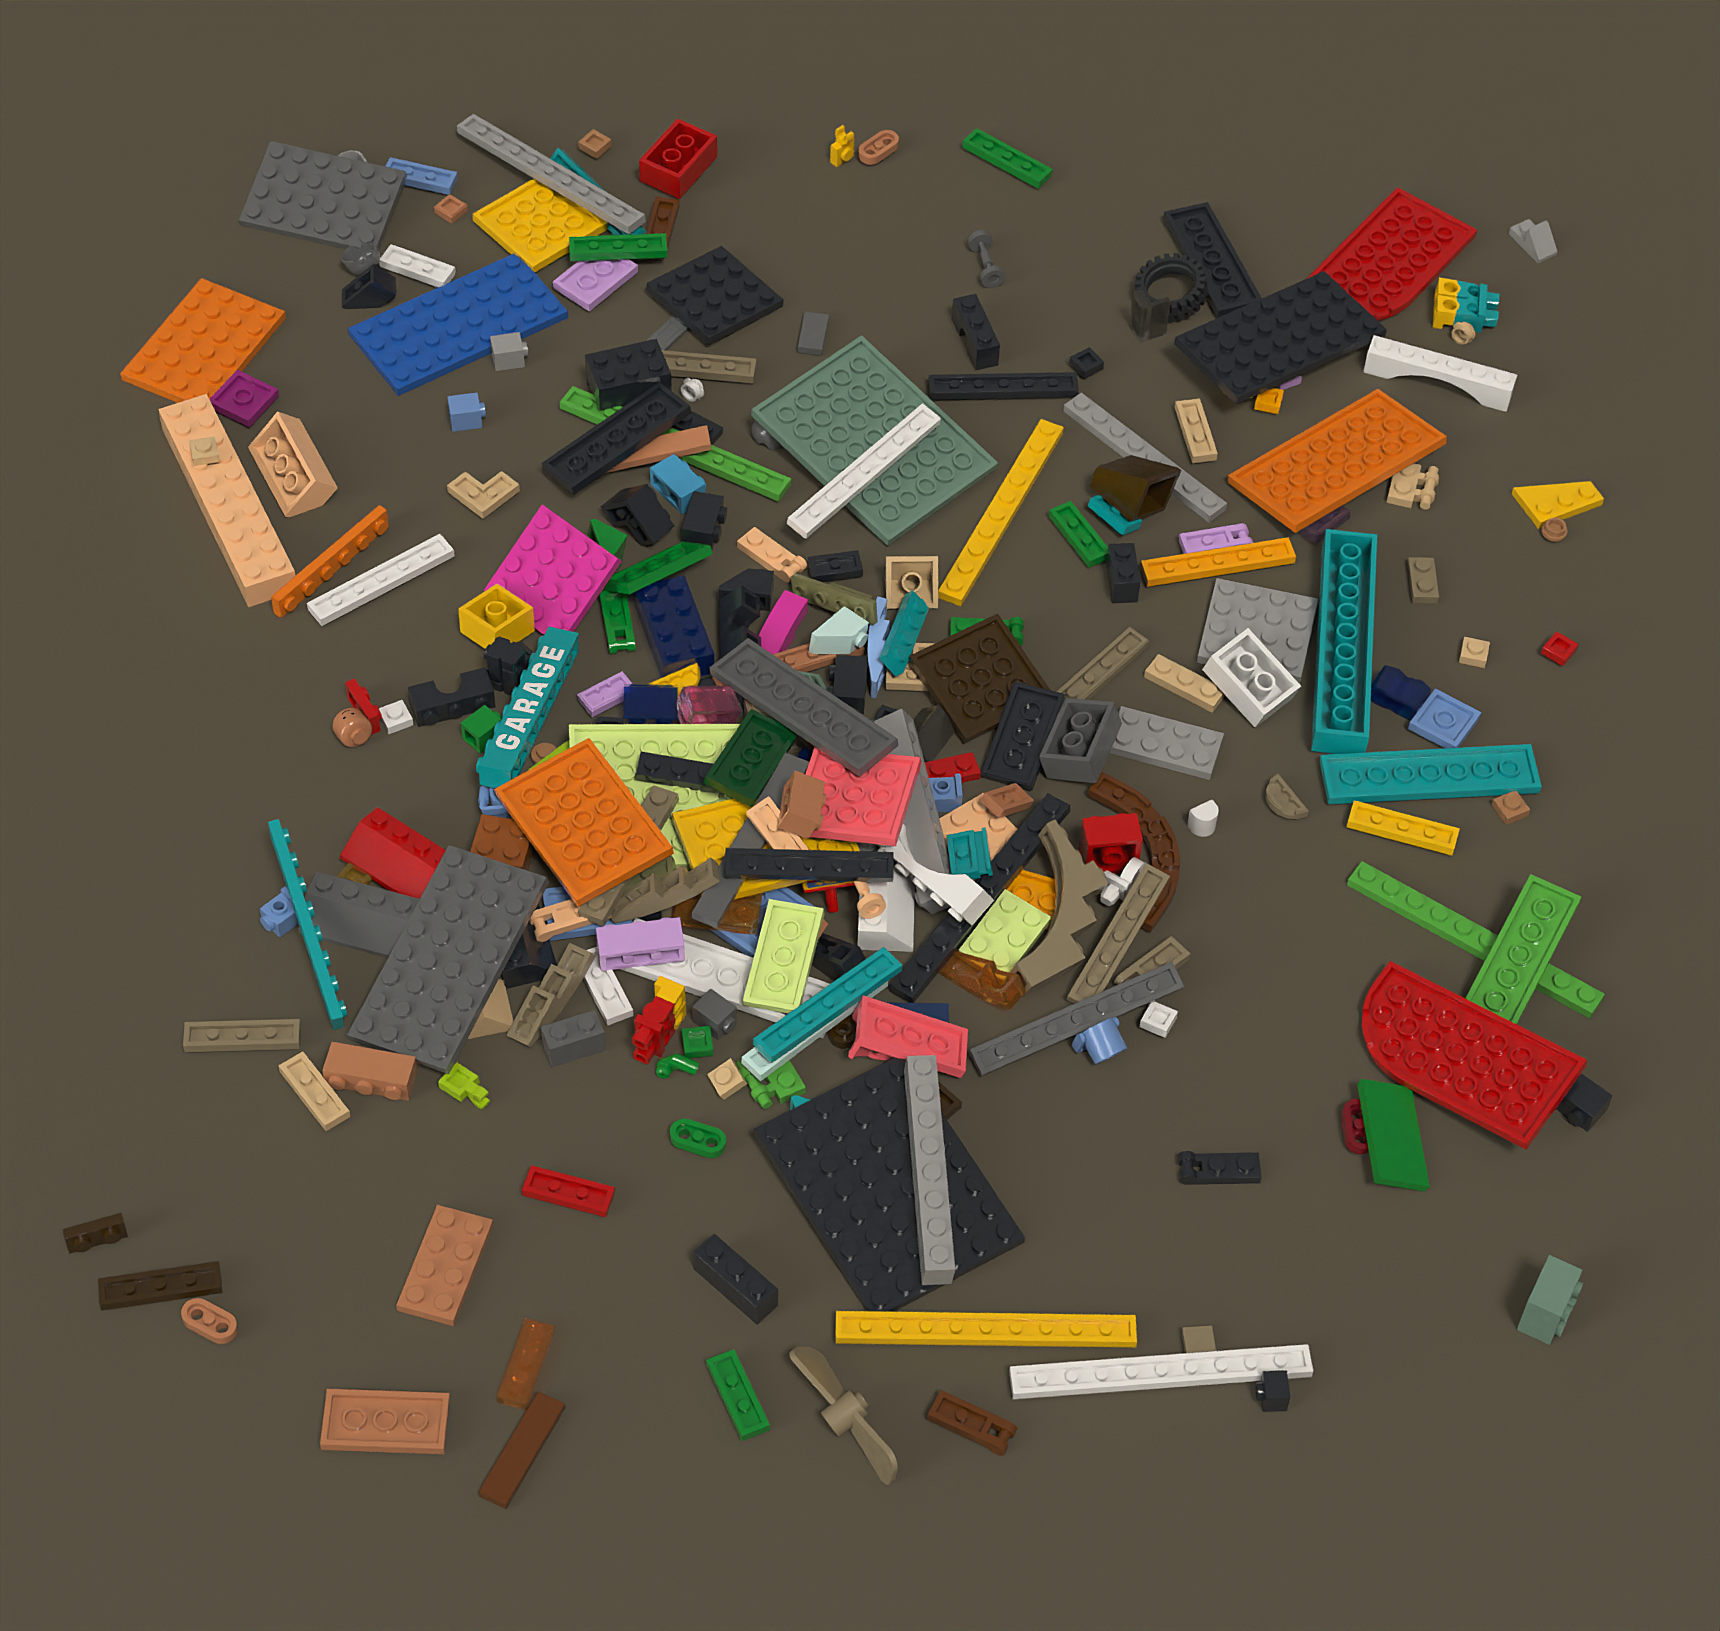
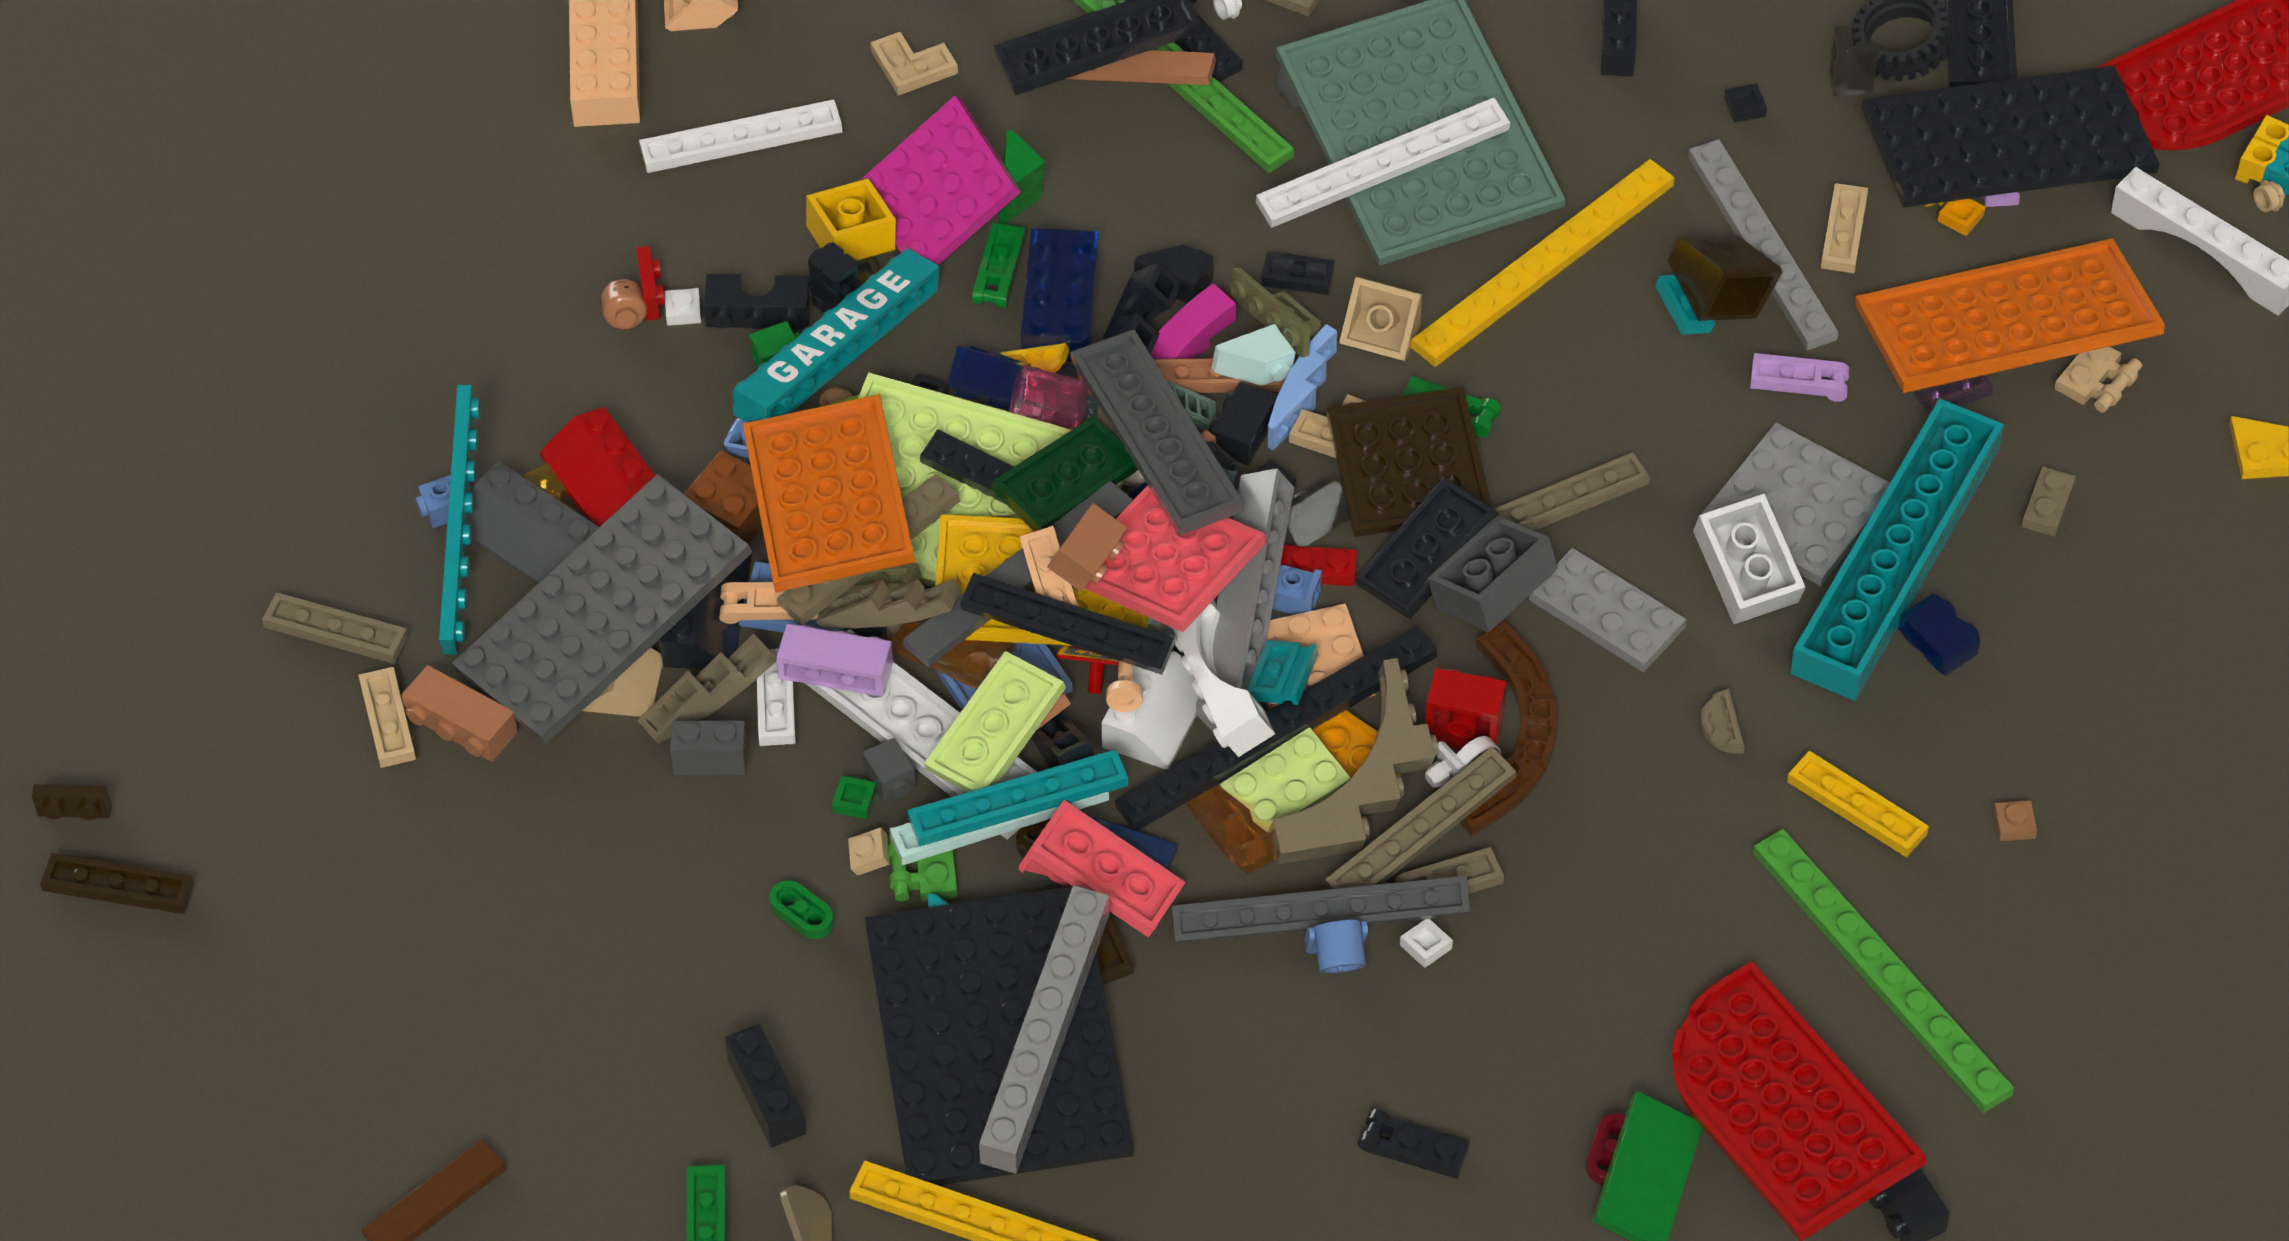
camera: 25 degrees right, 0 degrees up
nougat plate [181,1298,238,1344] -> none
orange plate [271,505,389,618] -> none
nougat plate [320,1389,450,1454] -> none
nougat plate [396,1205,494,1326] -> none
lime plate [438,1062,490,1110] -> none
clear orange plate [497,1319,555,1410] -> none
red plate [522,1165,615,1217] -> none
lavender plate [577,671,637,717] -> none
black brick [601,484,674,546] -> none
green tile [603,541,713,594] -> none
red hips [632,975,686,1064] -> none
dark azure brick [650,454,706,515] -> none
green arm [655,1053,699,1079] -> none
black brick [682,491,728,550] -> none
light nougat plate [737,527,807,583] -> none
teal plate [879,590,929,676] -> none
black plate [928,372,1079,400] -> none
nougat plate [980,783,1034,818] -> none
green plate [1049,501,1108,568] -> none
black brick [1106,543,1141,604] -> none
light orange plate [1140,537,1296,587] -> none
tan plate [1144,654,1225,713] -> none
white brick [1187,800,1219,837] -> none
teal plate [1319,744,1542,804] -> none
medium blue plate [1408,688,1482,748] -> none
tan plate [1459,637,1490,668] -> none
bright green plate [1465,874,1582,1024] -> none
red plate [1541,631,1579,666] -> none
medium nougat plate [1542,518,1568,542] -> none

